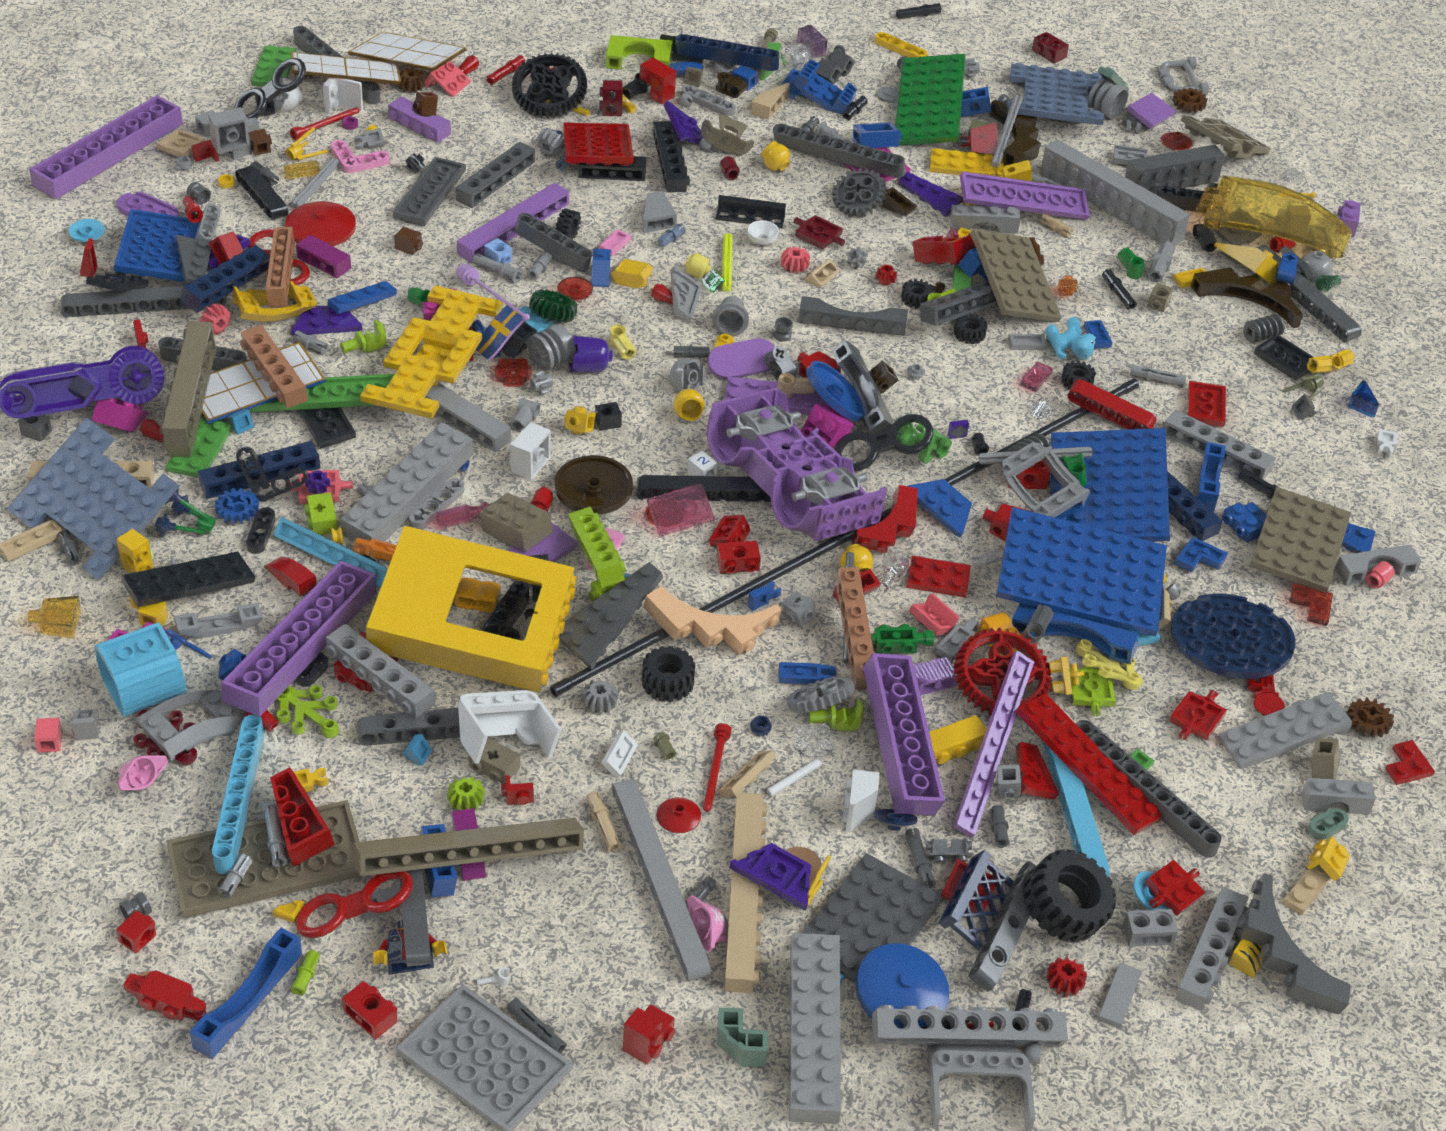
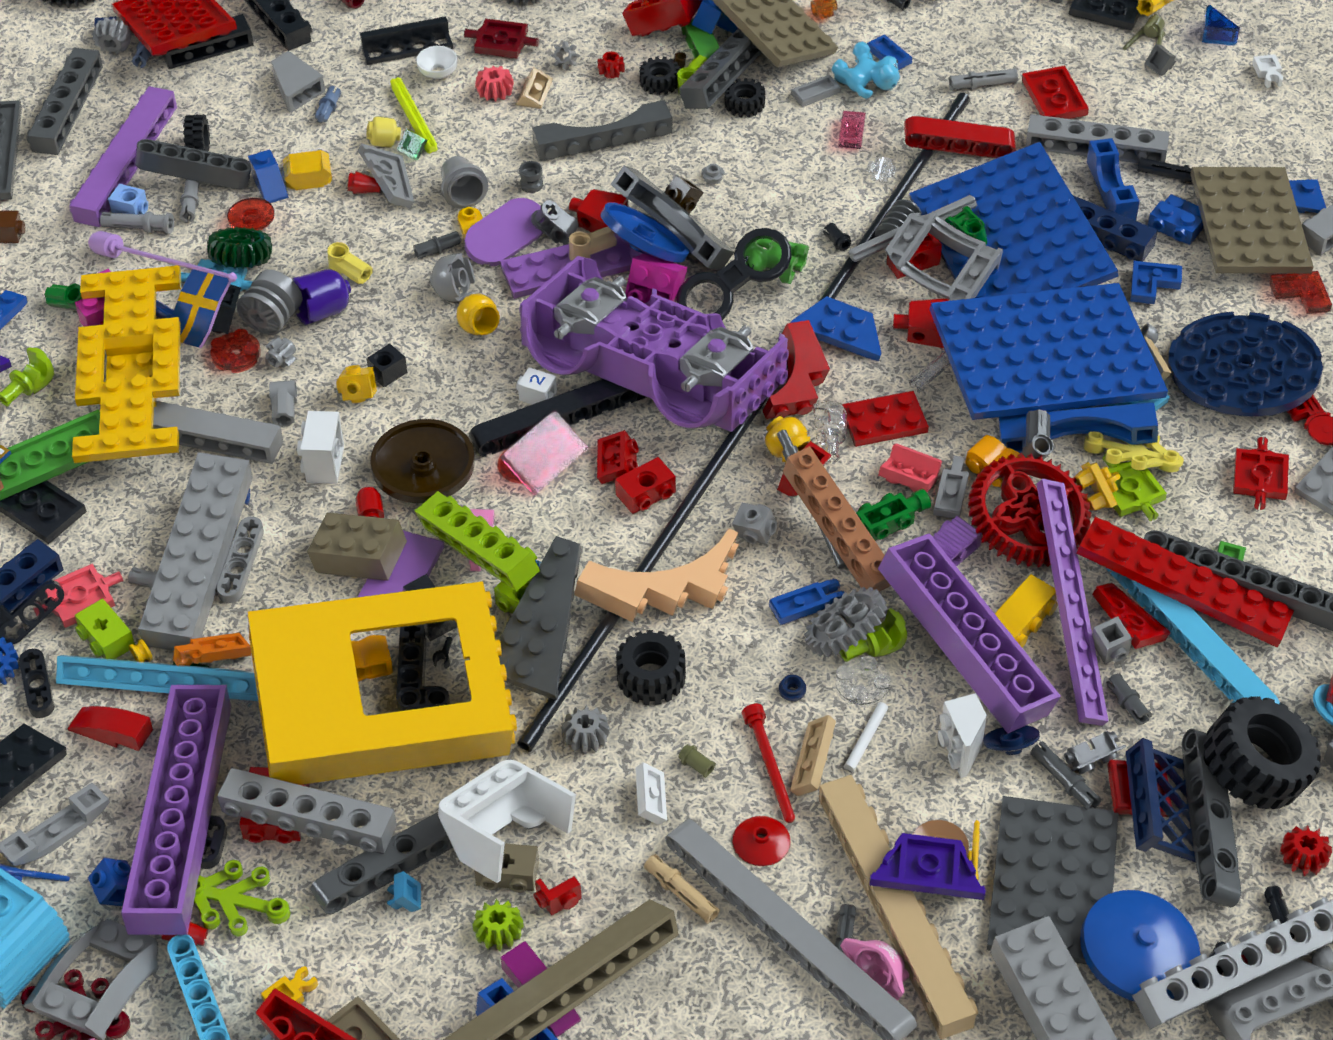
camera: 20 degrees left, 5 degrees up
dark purple gear [305,470,331,494] -> none
clear pink wheel [435,502,490,529] -> none
bright pink tile [598,229,631,256] -> none
blue plate [748,581,781,611] -> none
dark purple tile [947,420,969,439] -> none
black tyre [1061,360,1096,390] -> none

